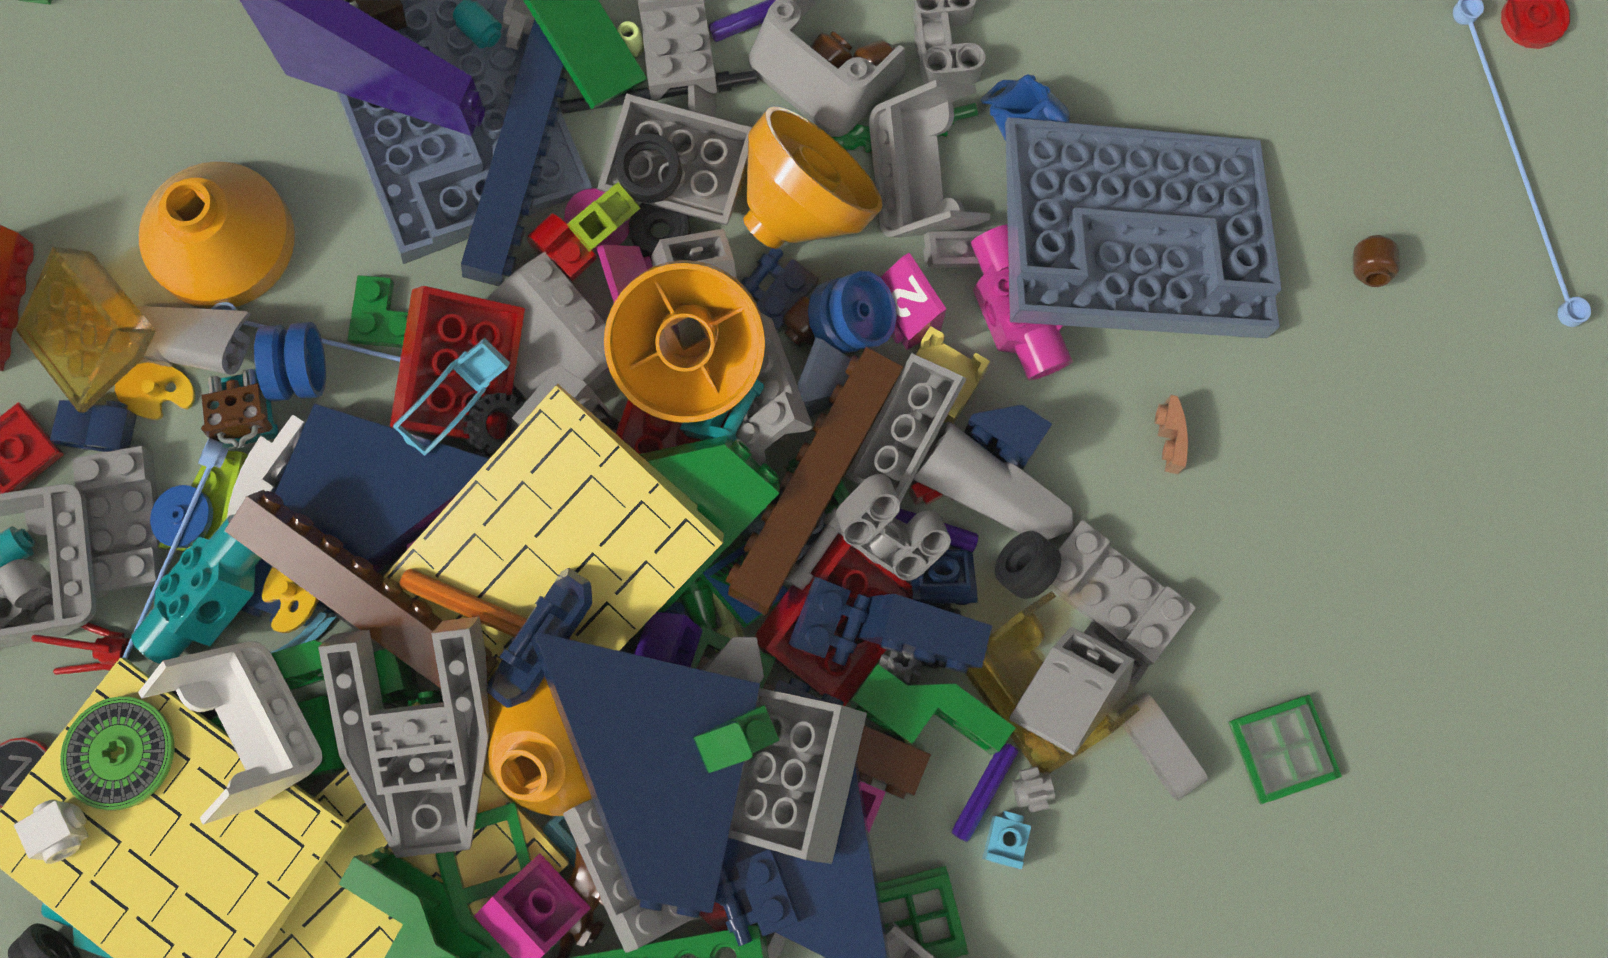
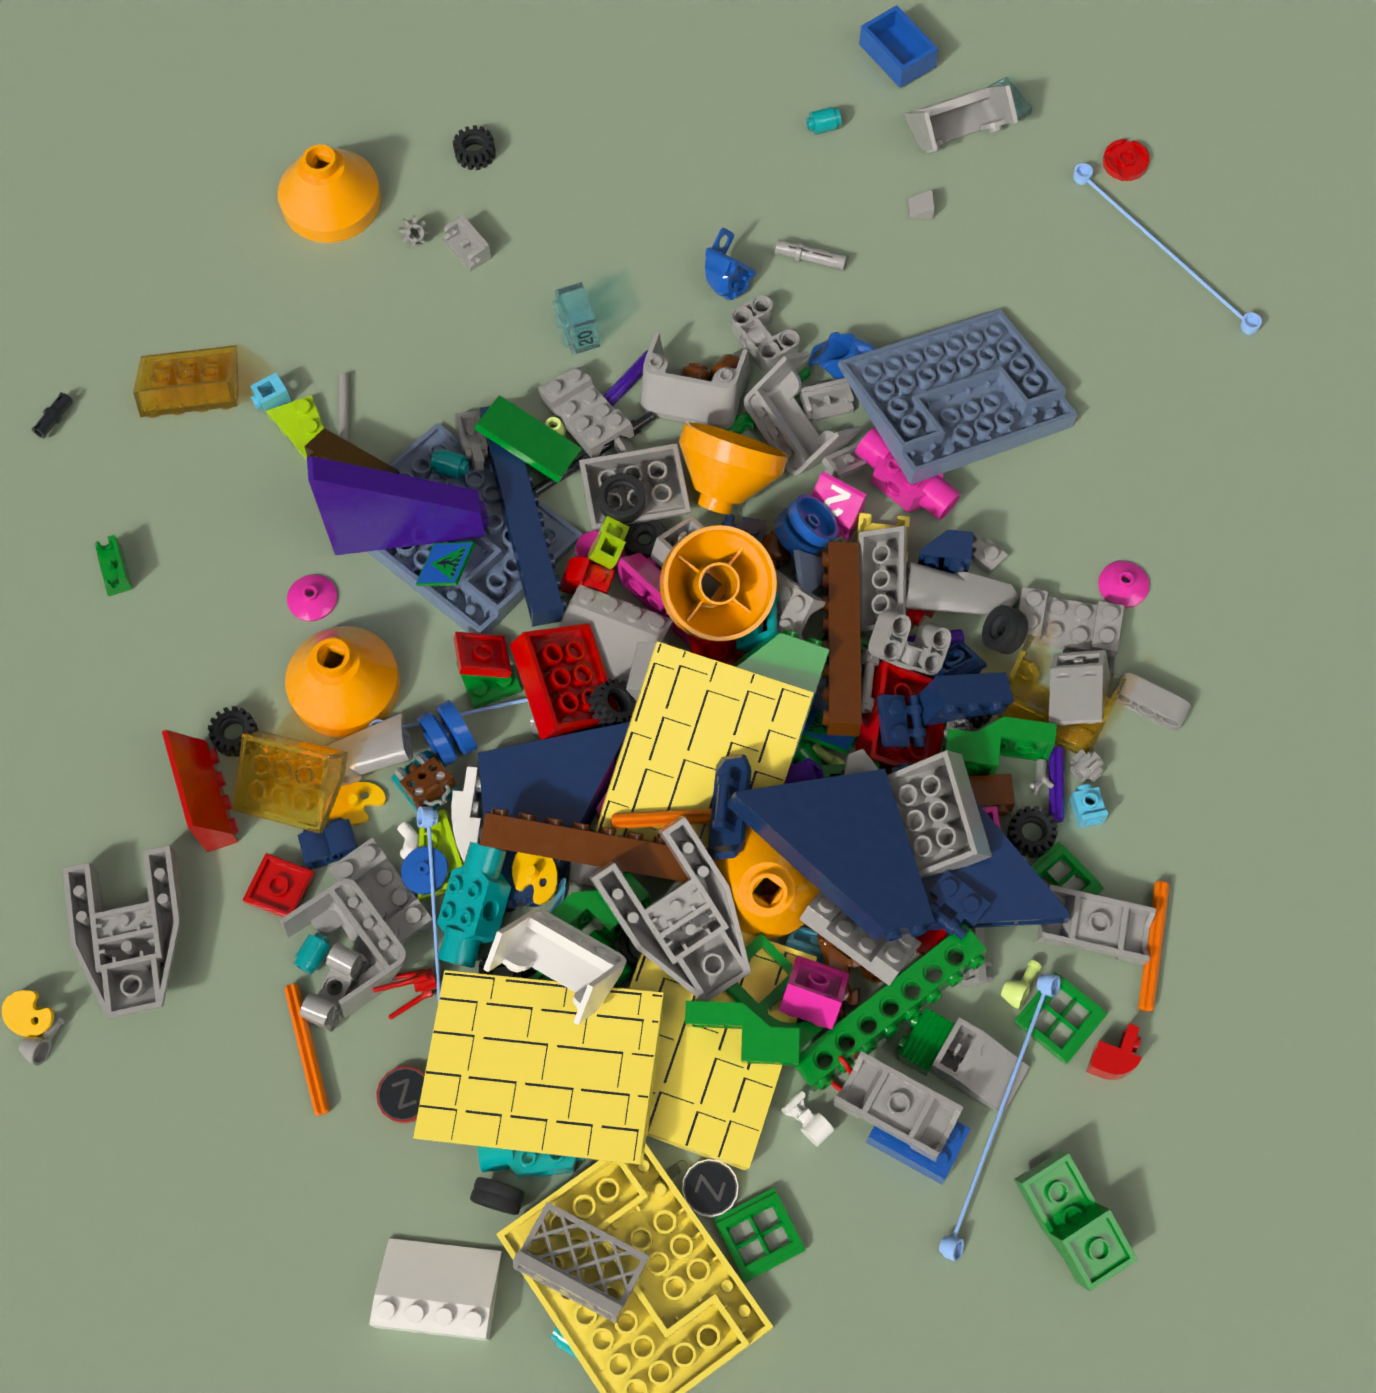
camera: 25 degrees left, 10 degrees down
white brick [14,800,89,864] -> none
piece [60,696,174,810] -> none
medium azure piece [393,338,510,456] -> none
green slope [693,705,779,773] -> none
nougat slope [1154,395,1188,474] -> none
clear piece [1228,694,1342,804] -> none
reddish brown head [1353,235,1400,287] -> none
none -> black tyre [208,706,259,757]
none -> dark pink dish [287,575,338,621]
none -> white arm [397,821,419,859]
none -> piece [416,542,475,586]
none -> red plate [453,632,512,678]
none -> light grey hinge [800,378,854,422]
none -> light grey plate [972,530,1008,575]
none -> black tyre [1007,806,1058,858]
none -> light grey bar [1030,759,1054,796]
none -> dark pink dish [1098,561,1149,608]

